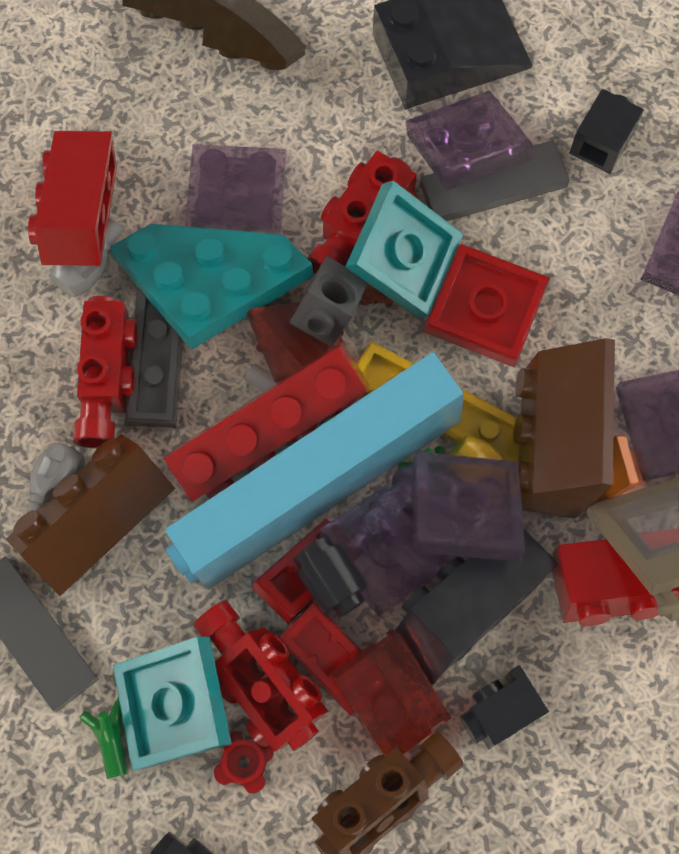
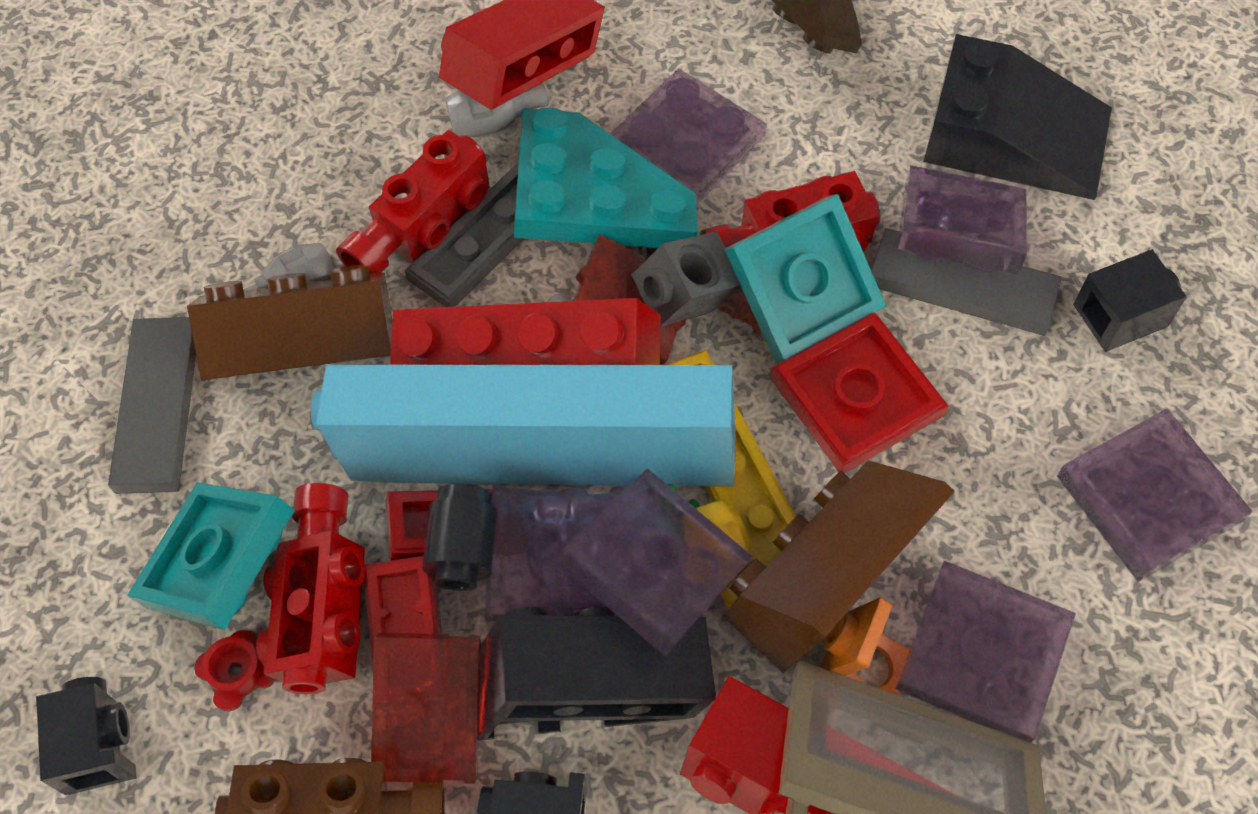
camera: 40 degrees right, 10 degrees down
green bar [80,696,128,779] -> none

